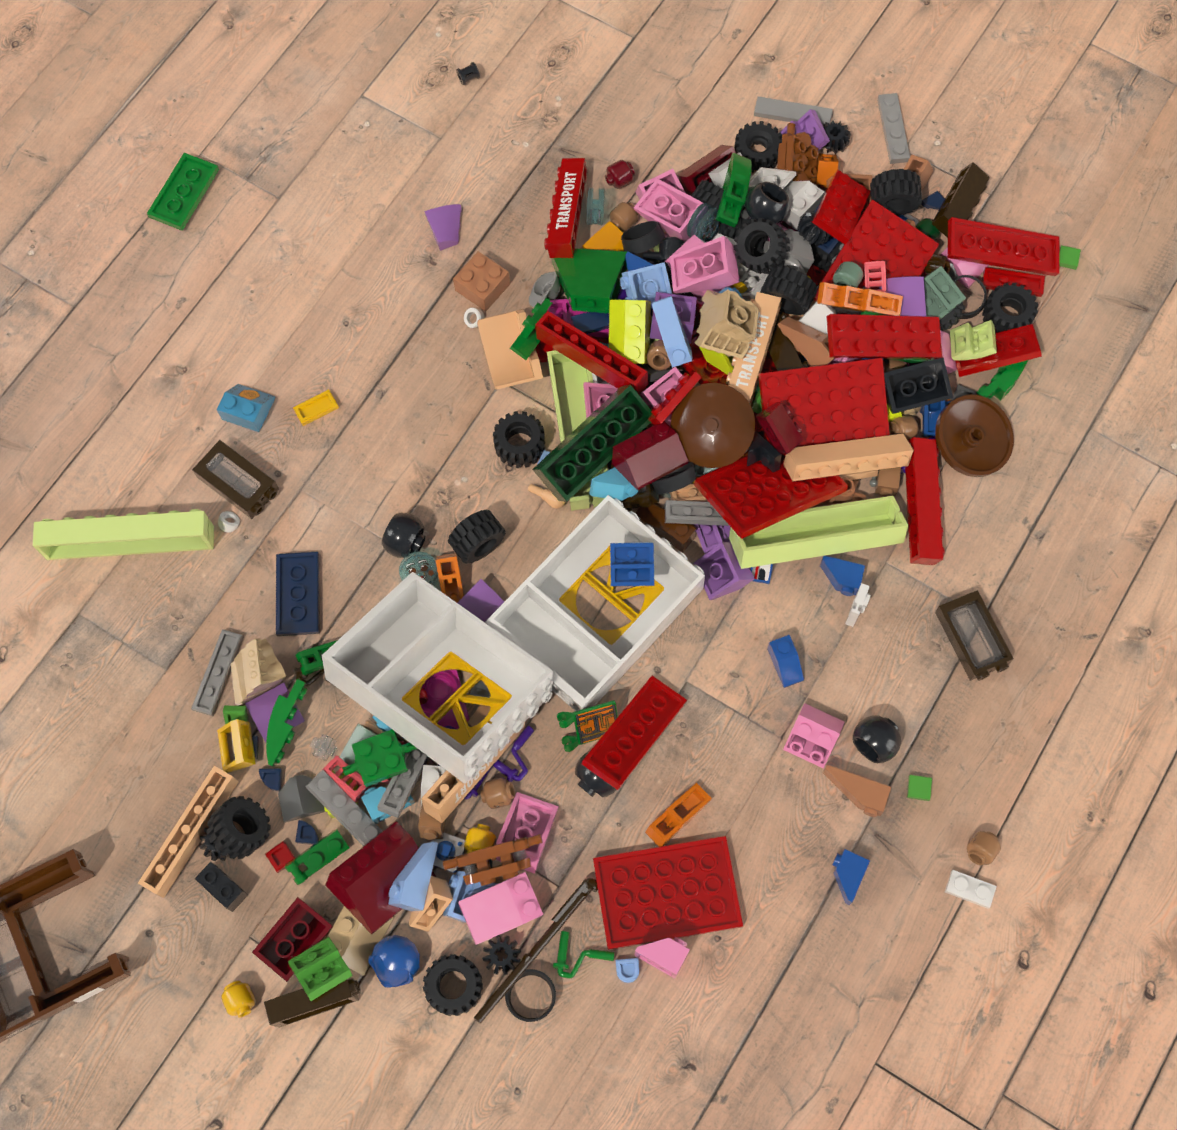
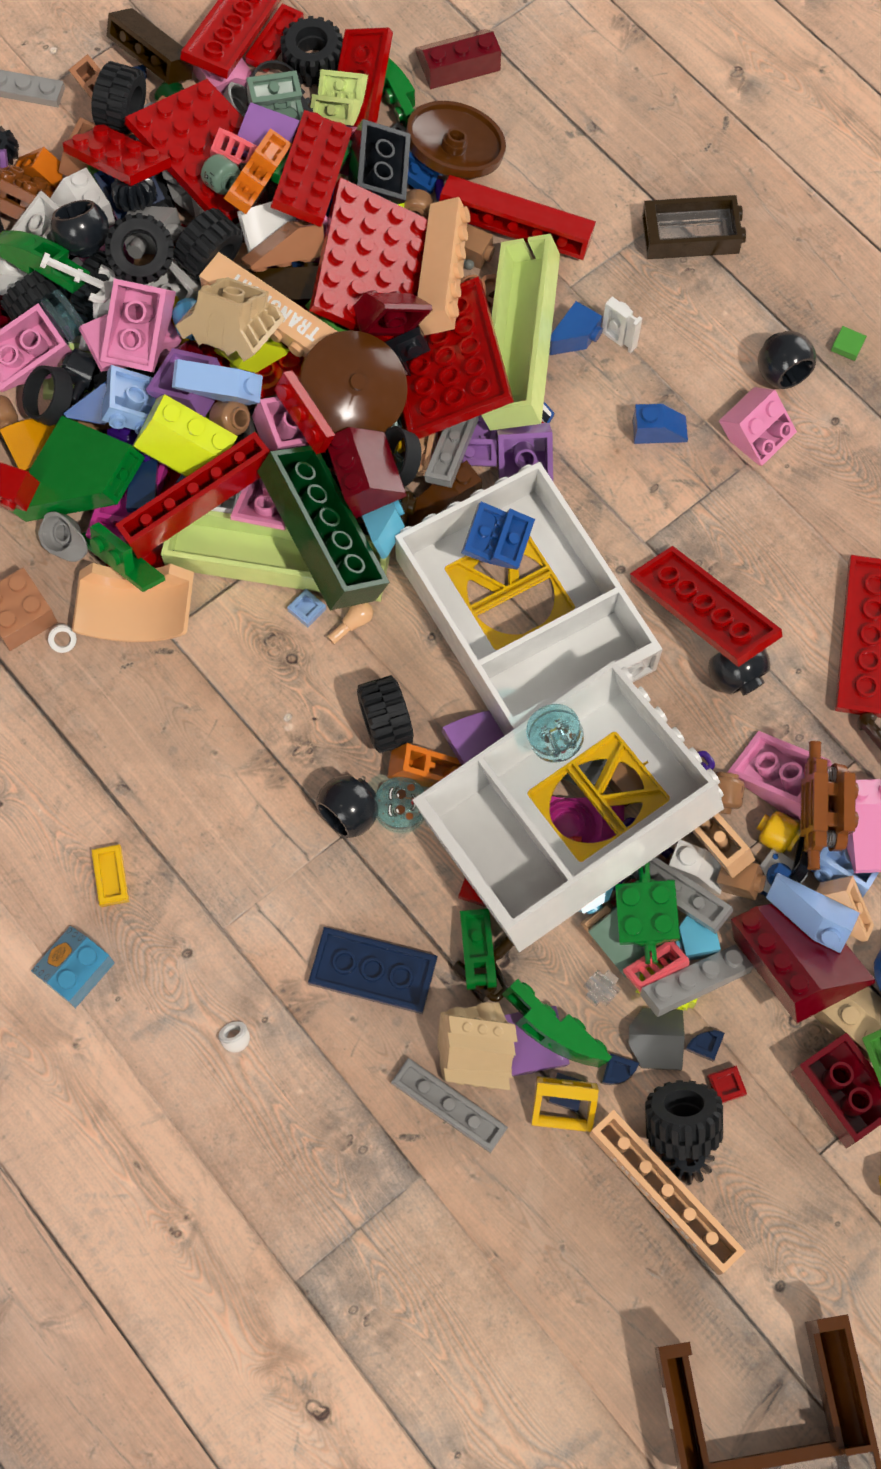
camera: 75 degrees left, 0 degrees up
yellowish green piece [33,509,214,560] -> none
dark brown piece [192,440,279,519] -> none
black brick [195,861,248,912] -> none
bright green tile [223,705,249,725] -> none
green plate [284,829,350,885] -> none
black tyre [493,411,546,468] -> none
flag [557,700,618,752] -> none
orange slope [645,783,712,847] -> none
nougat slope [823,765,891,817] -> none
dark brown gear [925,254,950,275] -> none
none -> white piece [40,252,116,304]
none -> dark red slope [415,29,501,89]
none -> clear light blue head [526,704,584,763]

